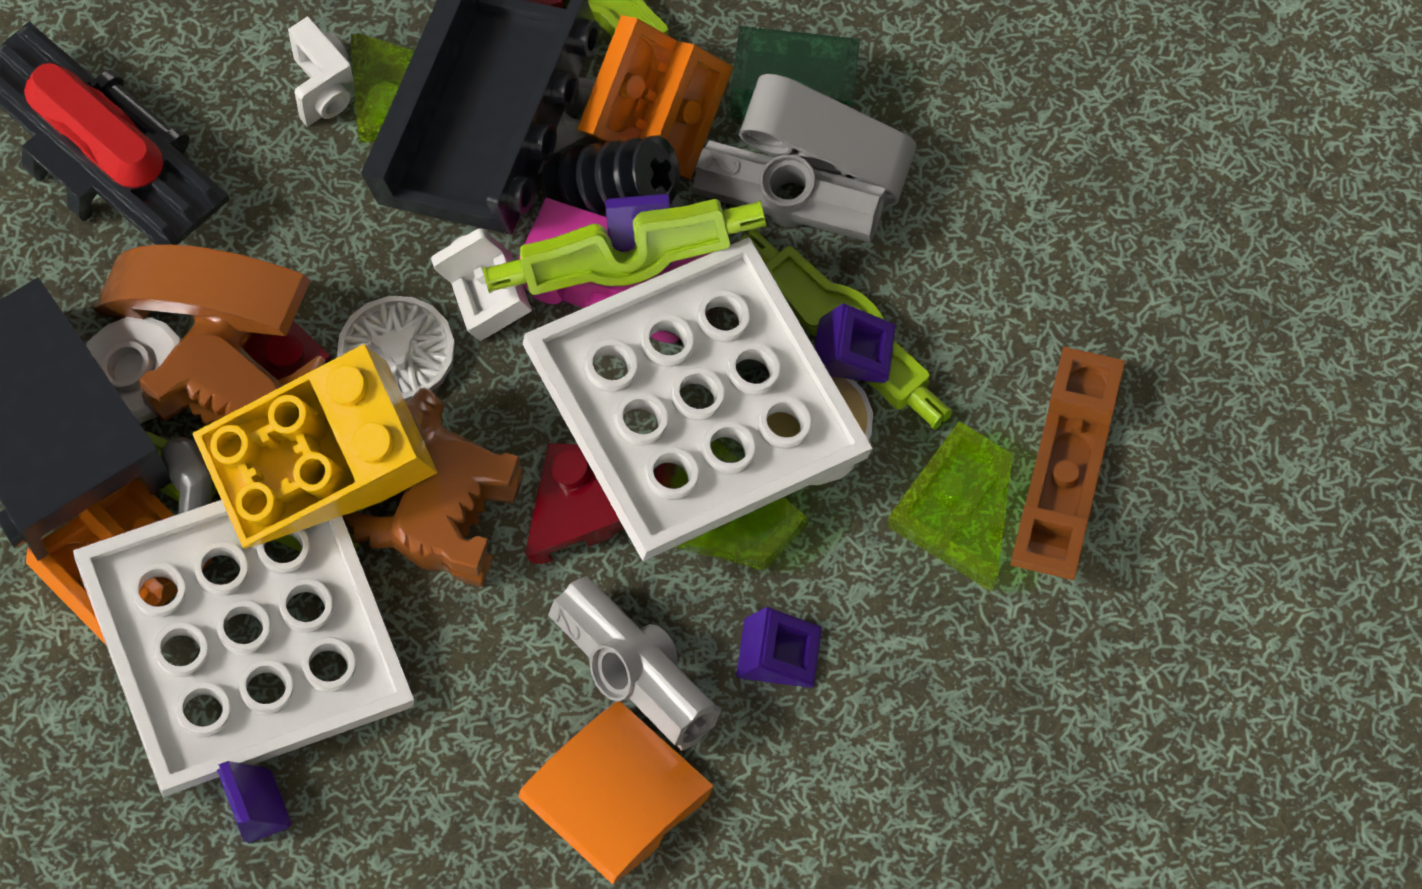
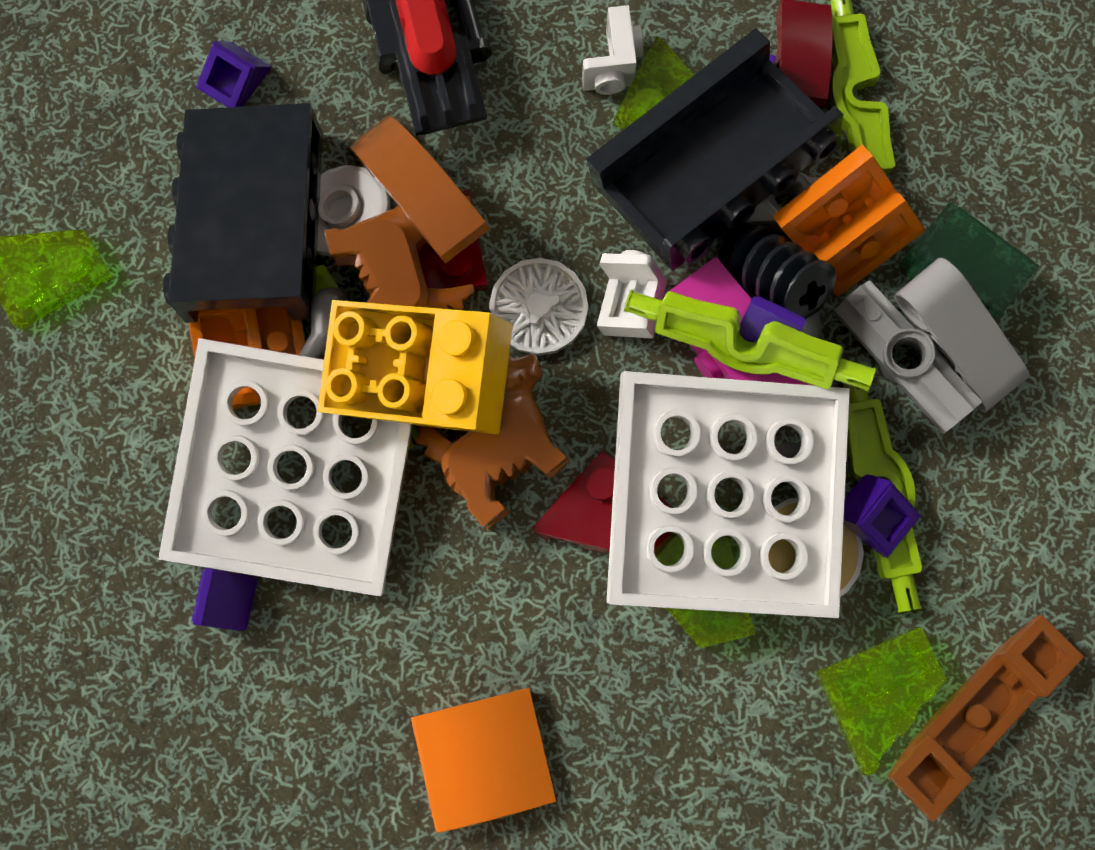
camera: 35 degrees right, 15 degrees up
light grey piece [548,576,721,751] -> none
dark purple slope [736,607,822,688] -> none

